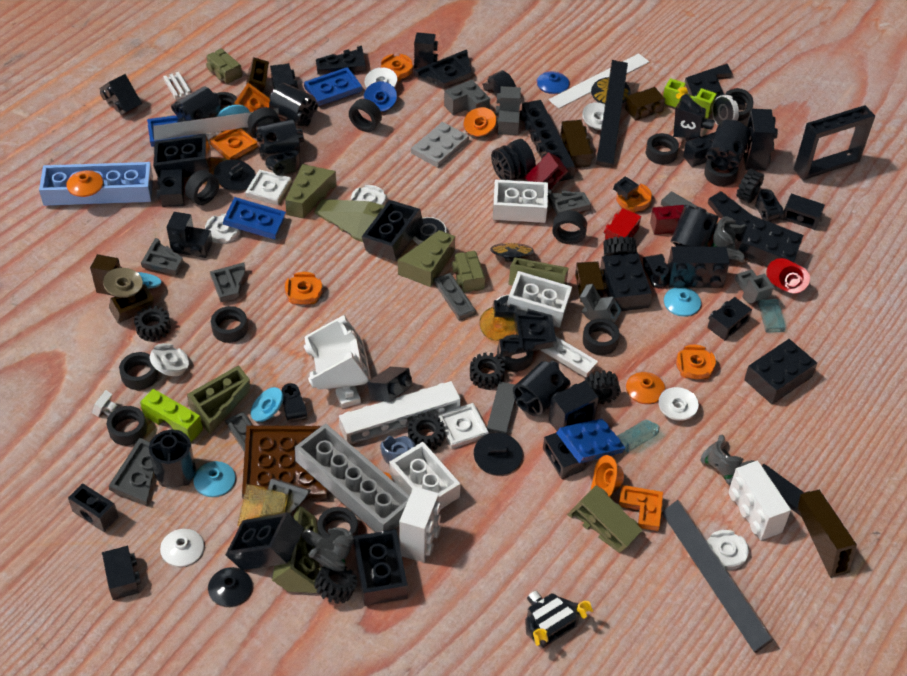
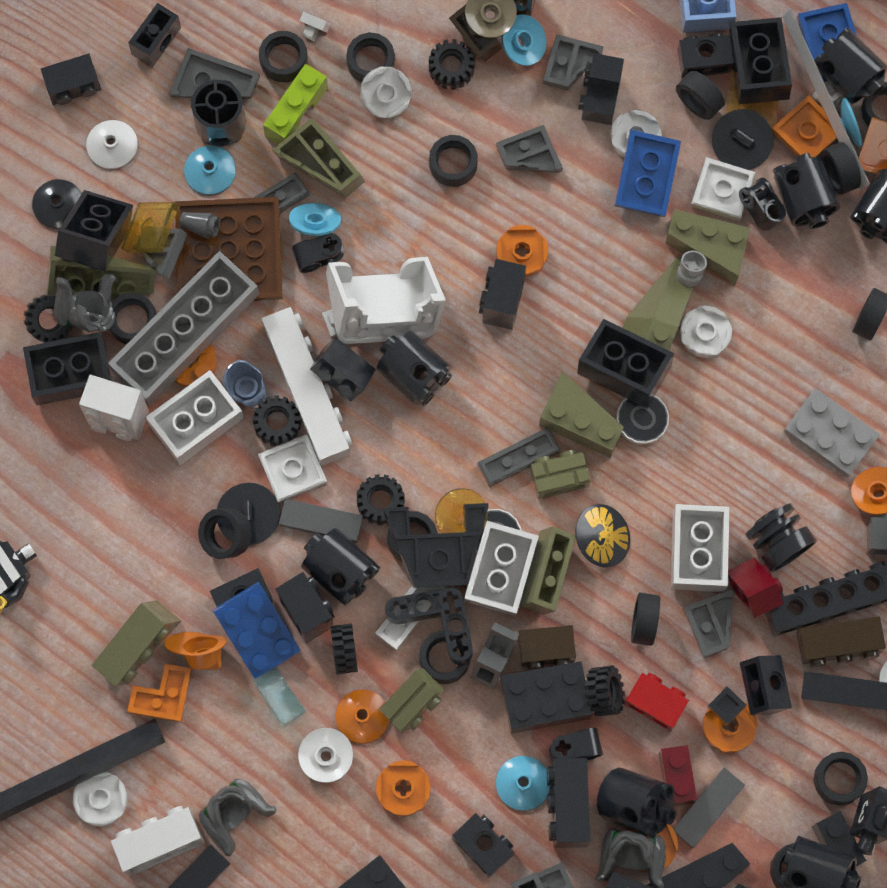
camera: 90 degrees right, 25 degrees up
none -> dark grey cone [179,212,220,239]
none -> black tyre [198,508,252,559]
none -> black cylinder [376,331,452,406]
none -> olive brick [380,668,444,732]
none -> black beam [385,588,473,665]
none -> black brick [479,259,527,330]
none -> light grey wheel [676,251,707,287]
none -> black brick [739,655,792,715]

